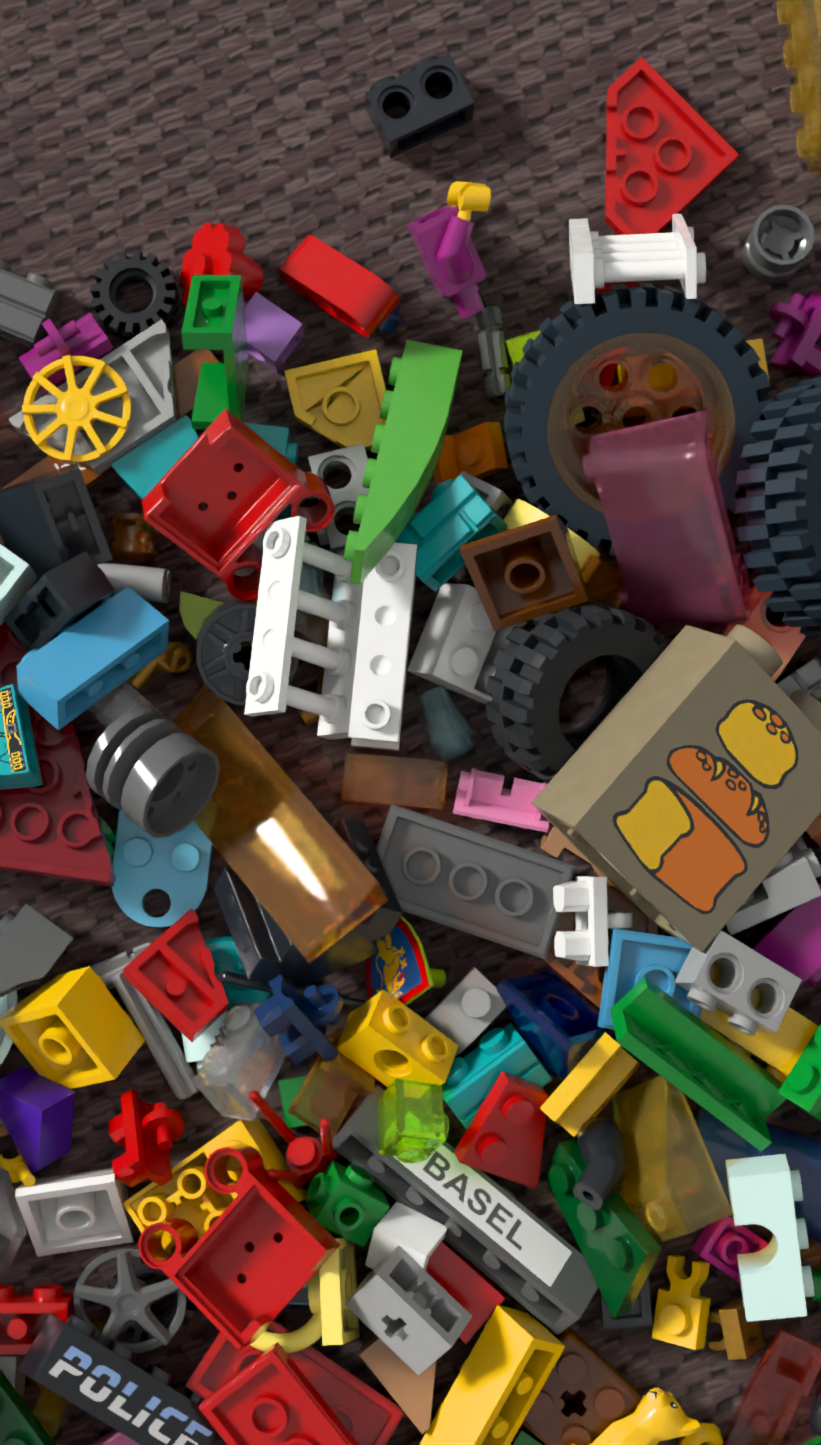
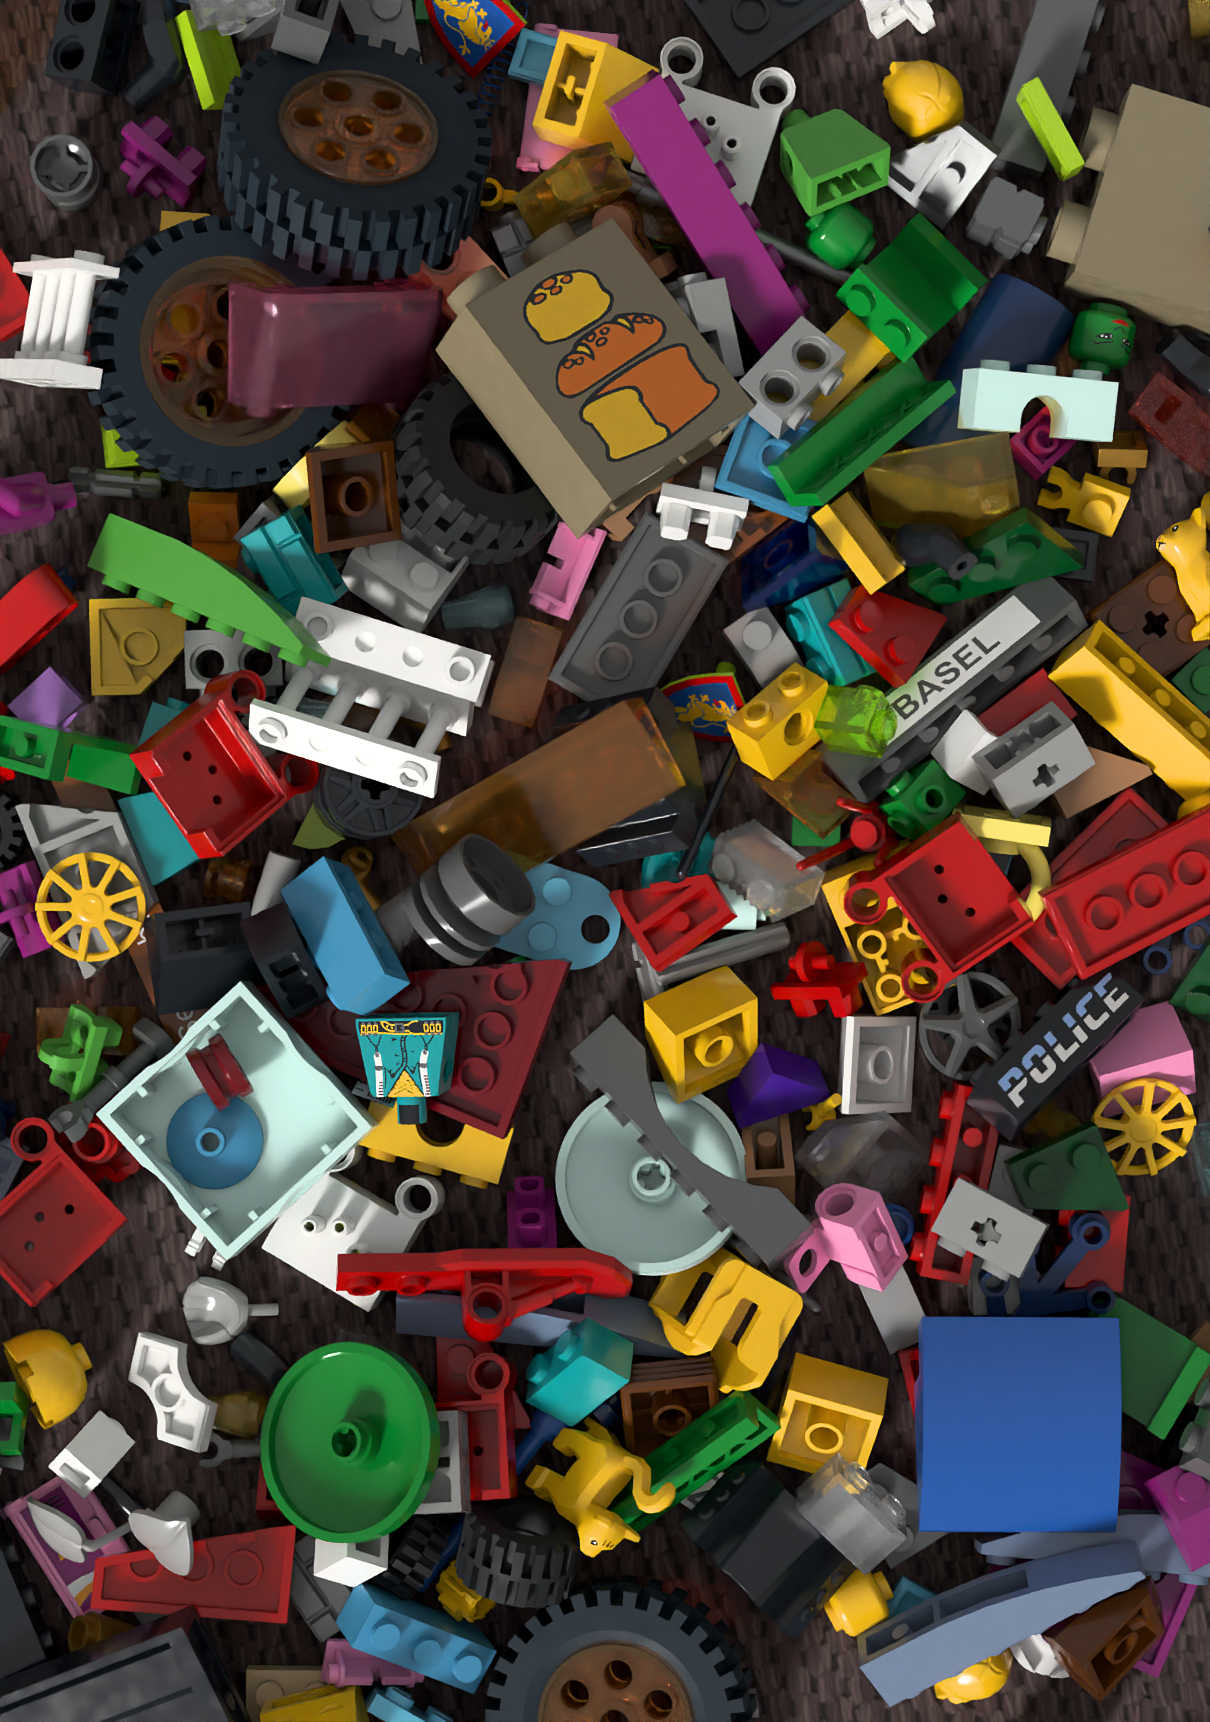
camera: 80 degrees left, 5 degrees up
dark blue hips [254,973,344,1065] -> none

